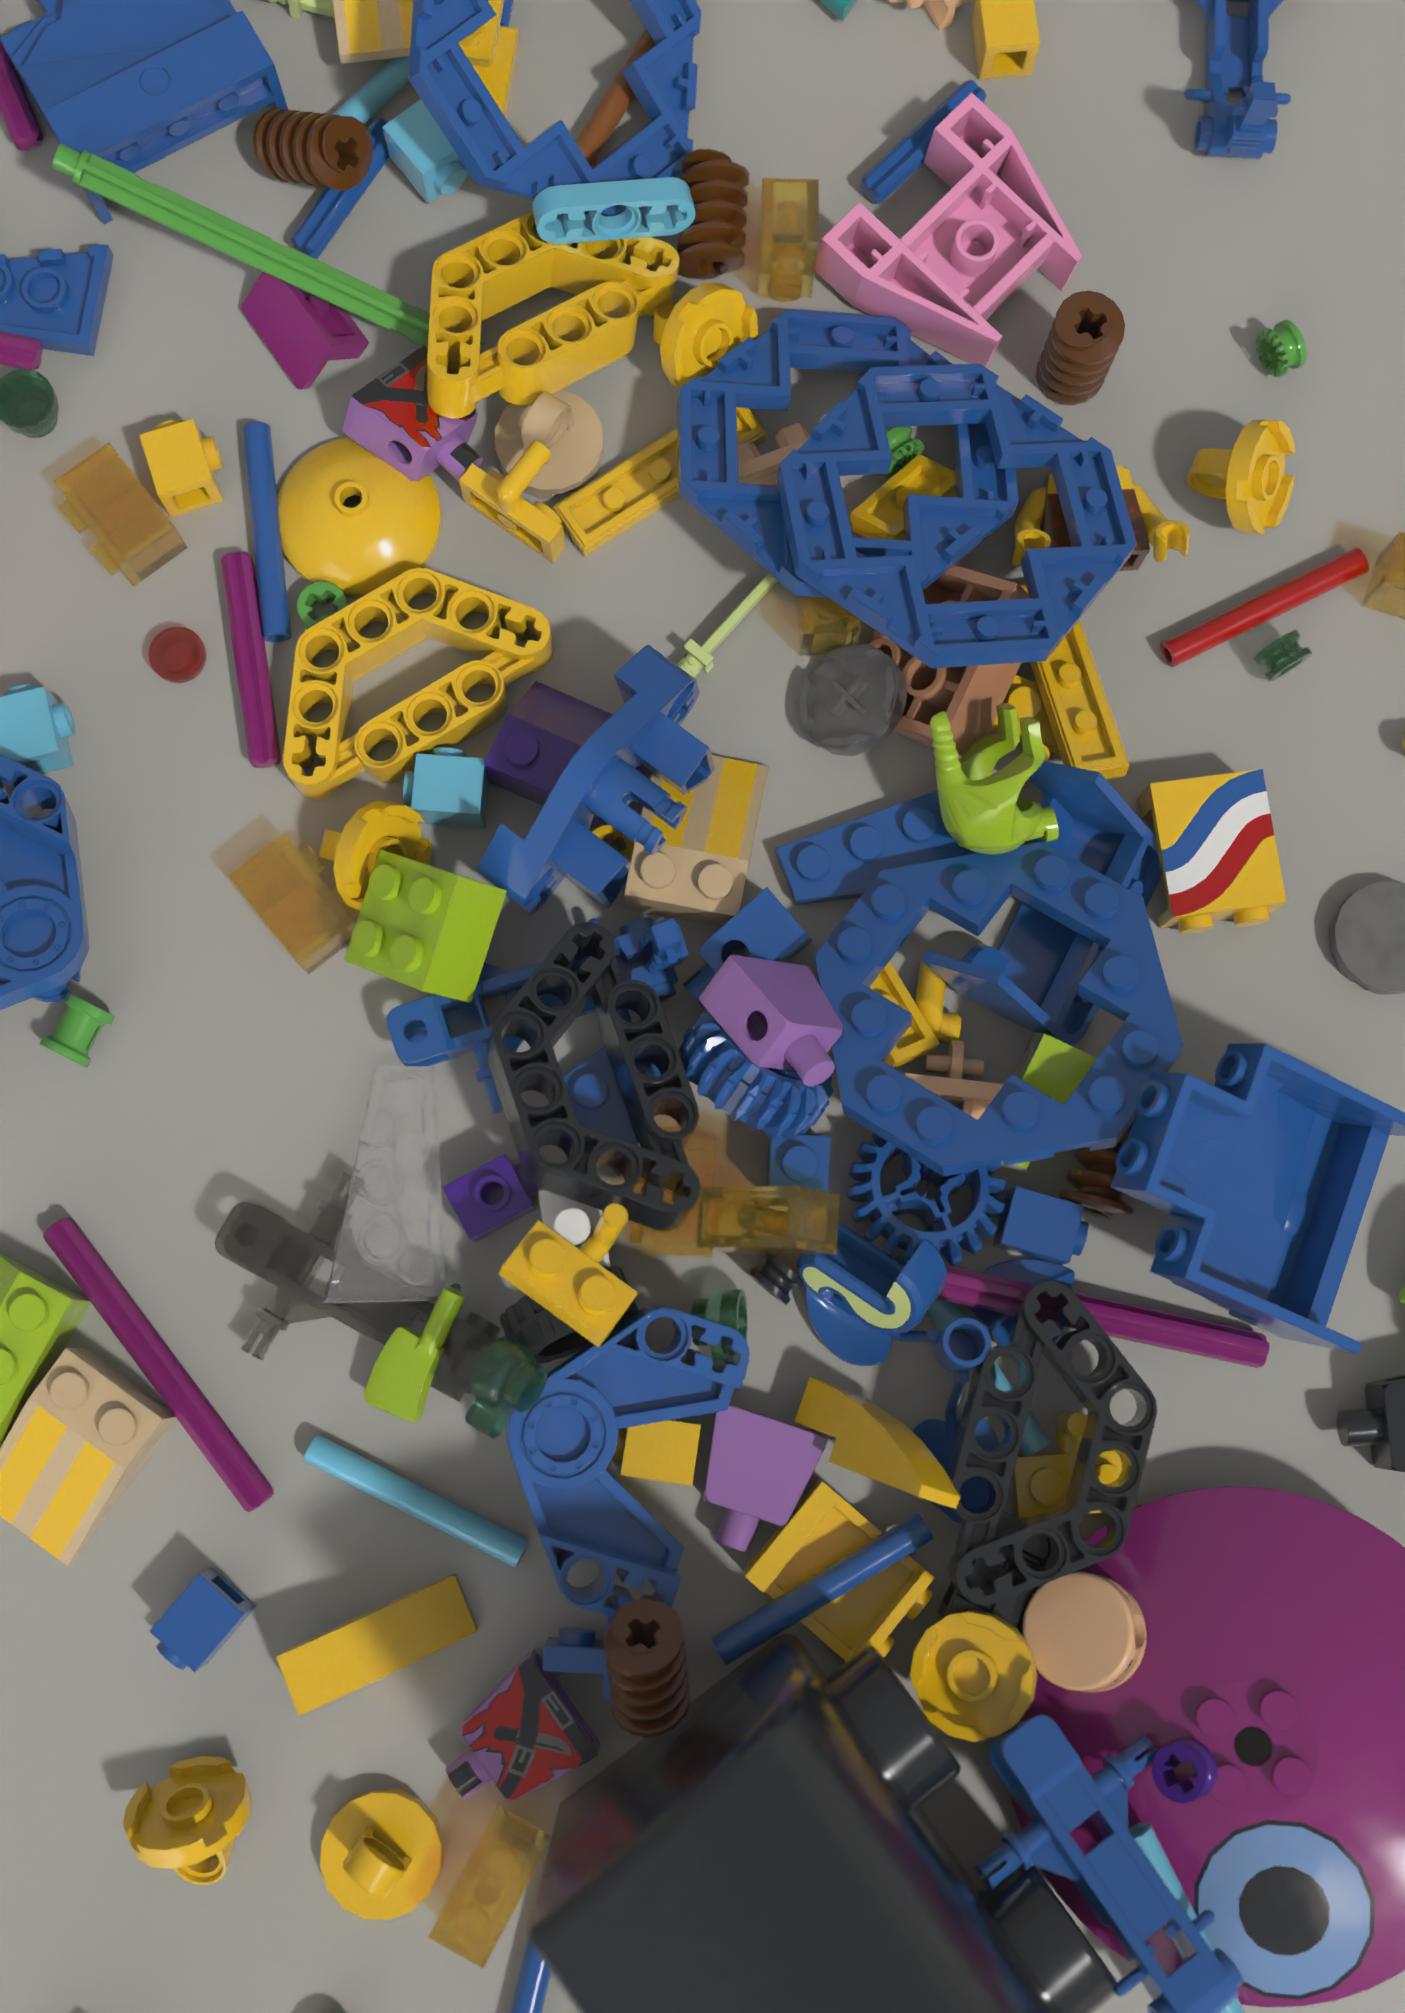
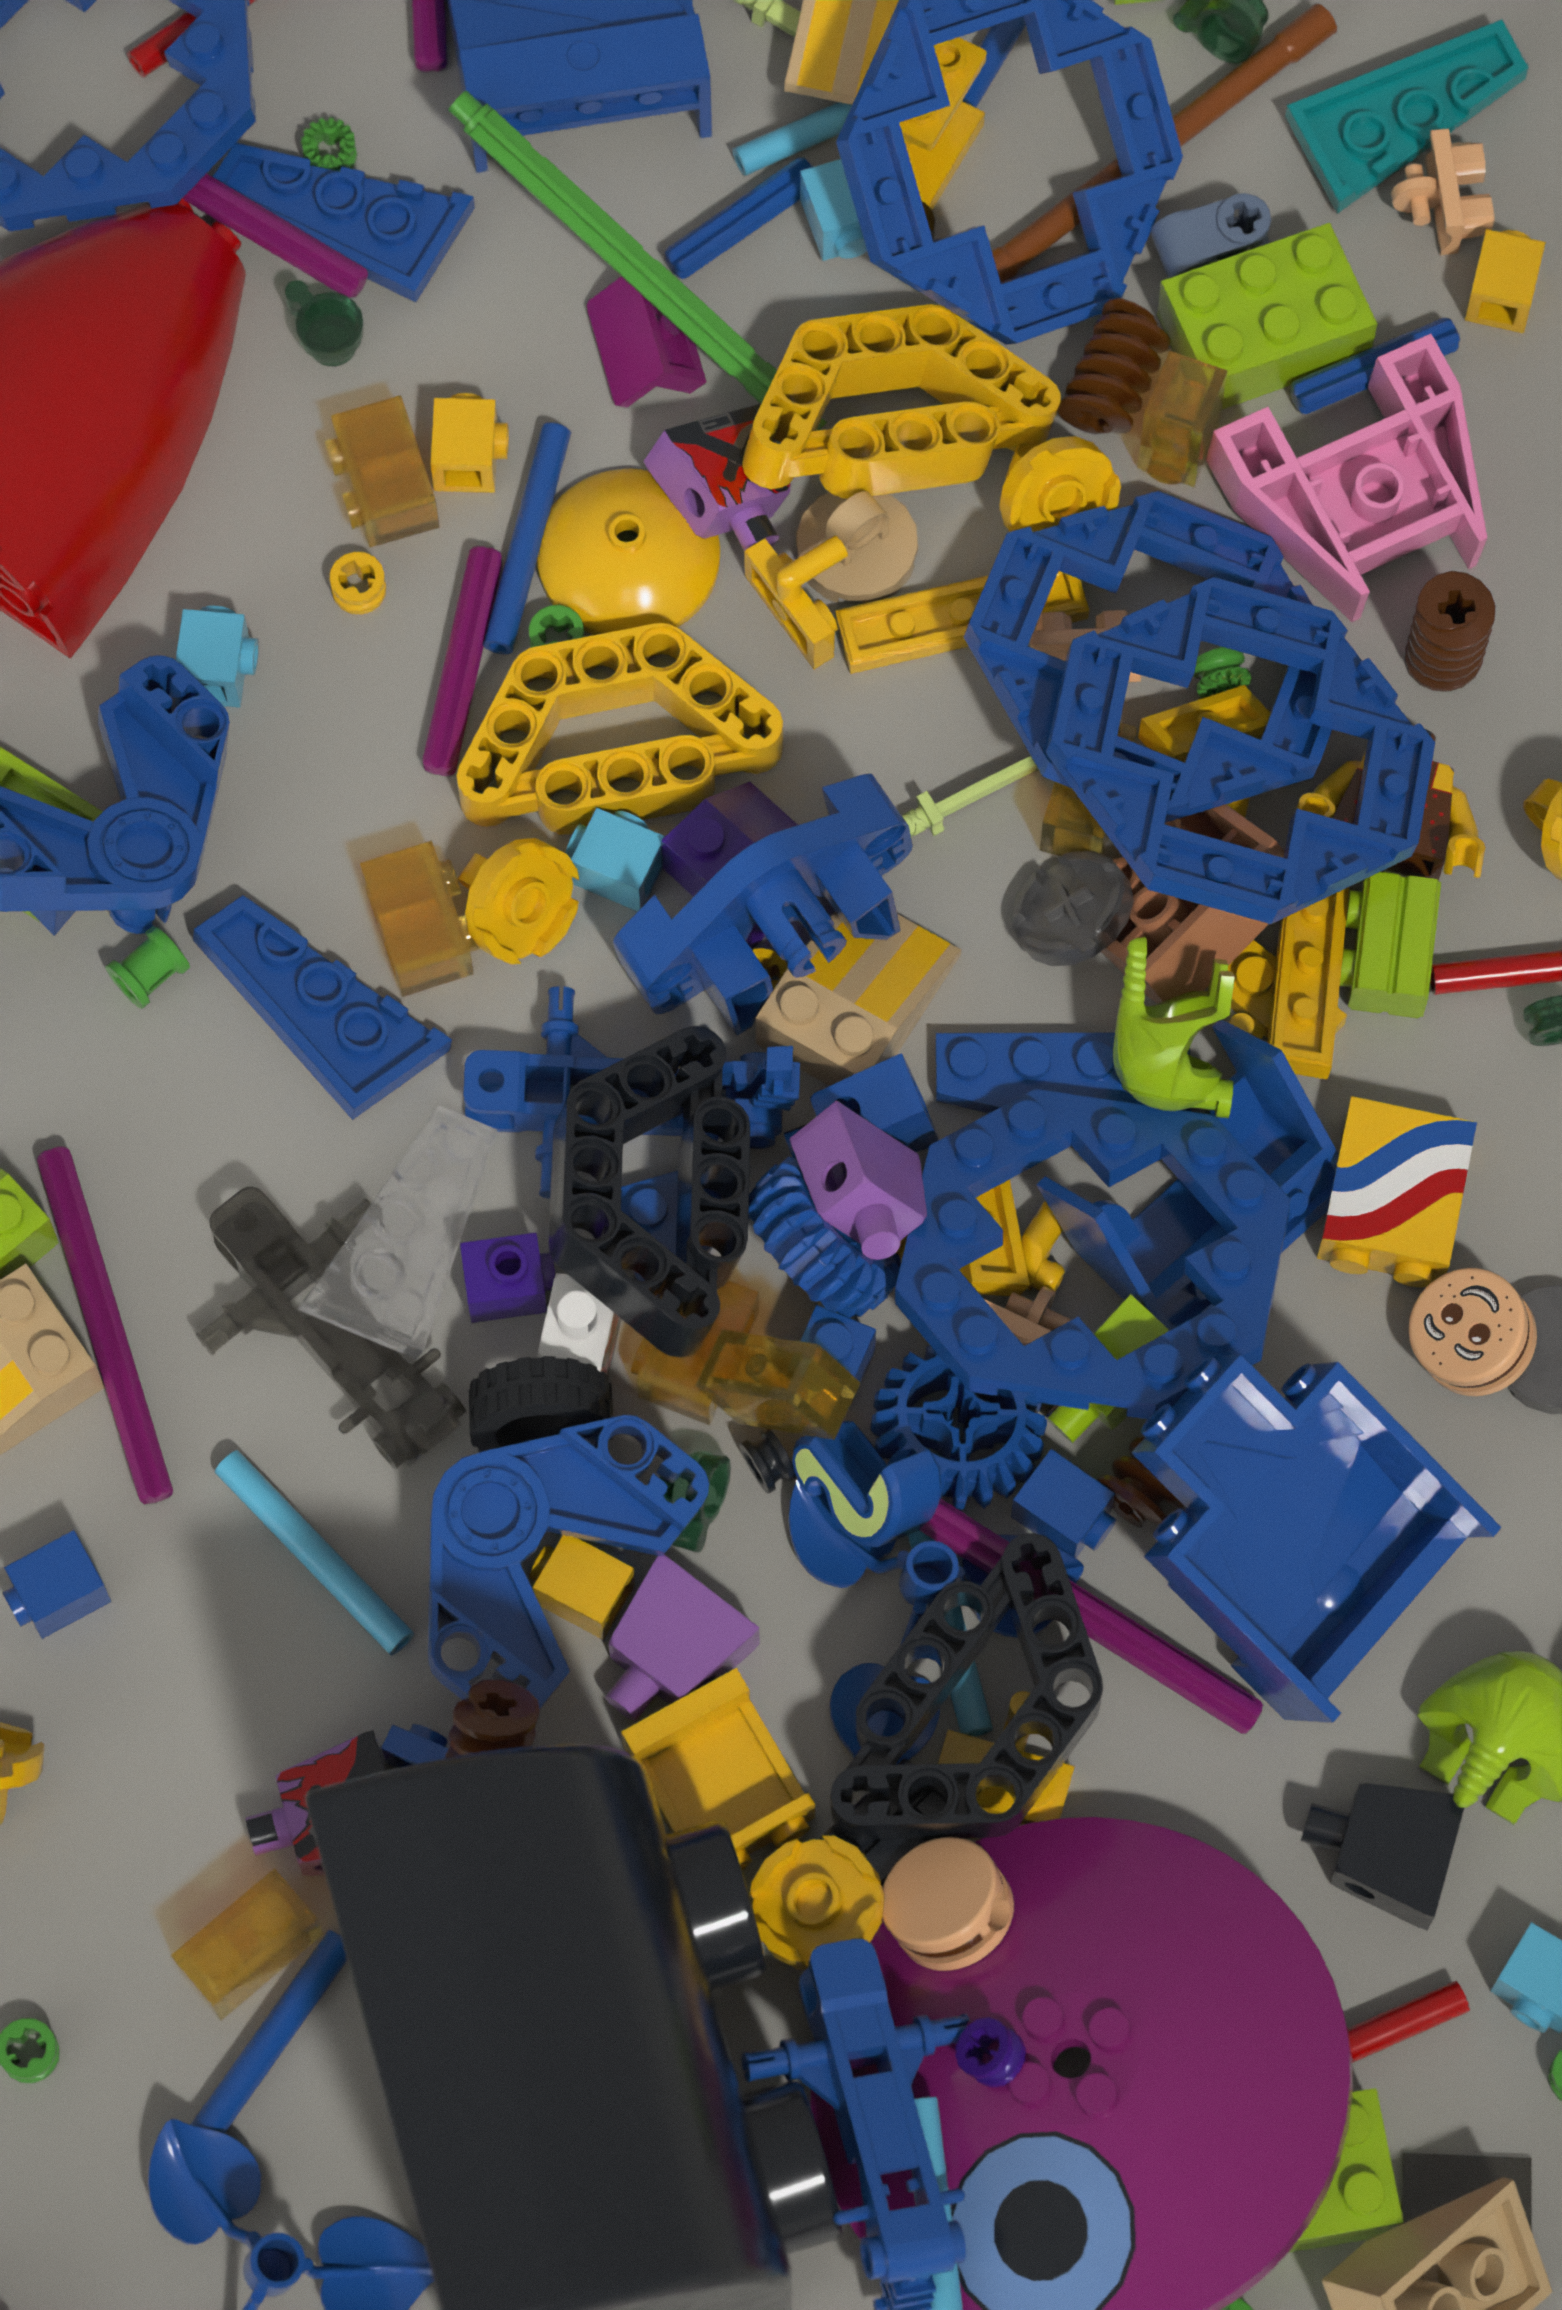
camera: 25 degrees right, 10 degrees down
clear red plate [149,627,207,683] -> none
reddish brown piece [253,108,373,190] -> none
yellow slope [276,1573,478,1716] -> none
yellow tile [320,1788,444,1920] -> none
lime brick [344,849,507,1003] -> none
lime piece [363,1286,465,1422] -> none
clear green piece [465,1335,548,1439] -> none
yellow plate [499,1203,638,1347] -> none
medium azure beam [532,177,696,244] -> none
blue piece [711,1512,934,1665] -> none
yellow slope [794,1376,960,1509] -> none
none -> blue wing [193,895,452,1120]
none -> yellow bush [329,552,387,615]
none -> sand blue piece [1150,193,1271,278]
none -> lime brick [1157,222,1377,416]
none -> lime brick [1340,872,1441,1019]
none -> light nougat head [1408,1268,1537,1396]

